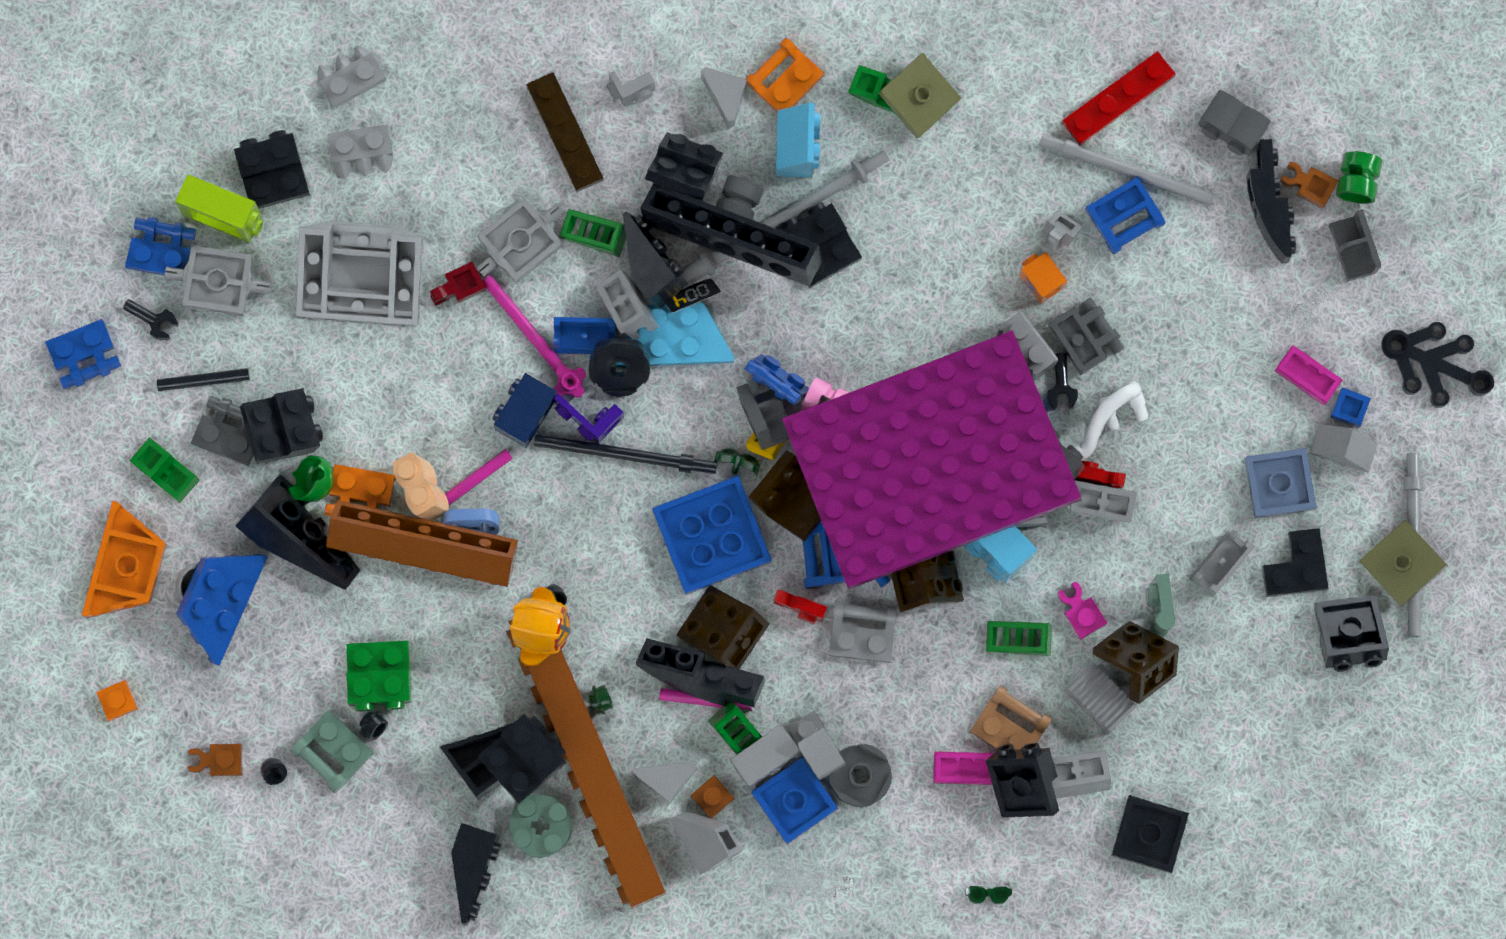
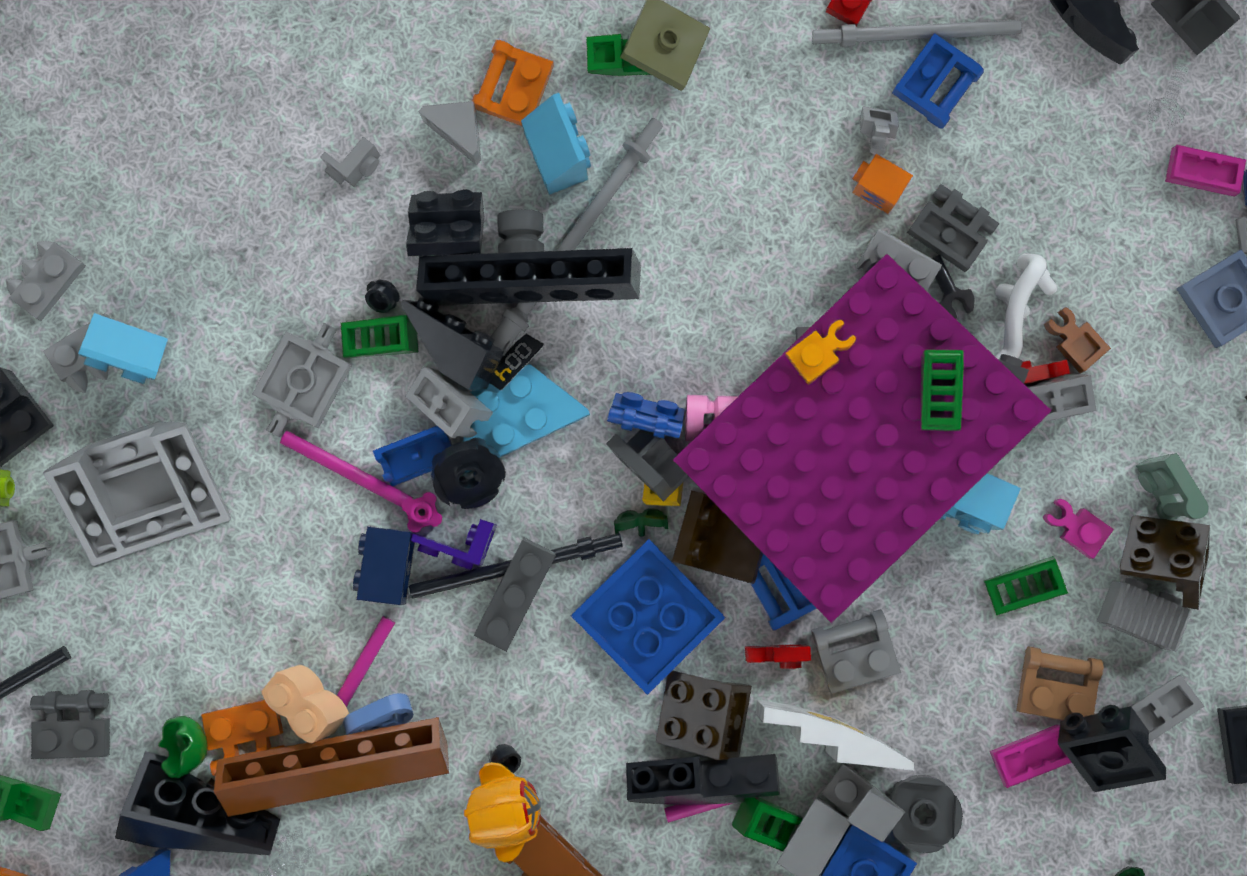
camera: 20 degrees left, 5 degrees up
black plate [240,388,323,465] -> none
dark red plate [430,261,486,307] -> none
dark brown plate [526,72,604,193] -> none
dark green plate [588,685,613,714] -> none
black plate [781,202,862,289] -> none
dark brown bracket [891,550,964,613] -> none
light grey hinge [1189,530,1255,598] -> none
none -> medium azure slope [78,313,168,384]
none -> black plate [365,279,400,313]
none -> dark grey plate [474,537,556,652]
none -> white slope [756,699,914,771]
none -> light orange plate [786,320,856,385]
none -> green slope [921,350,964,431]
none -> dark orange plate [1044,307,1111,373]

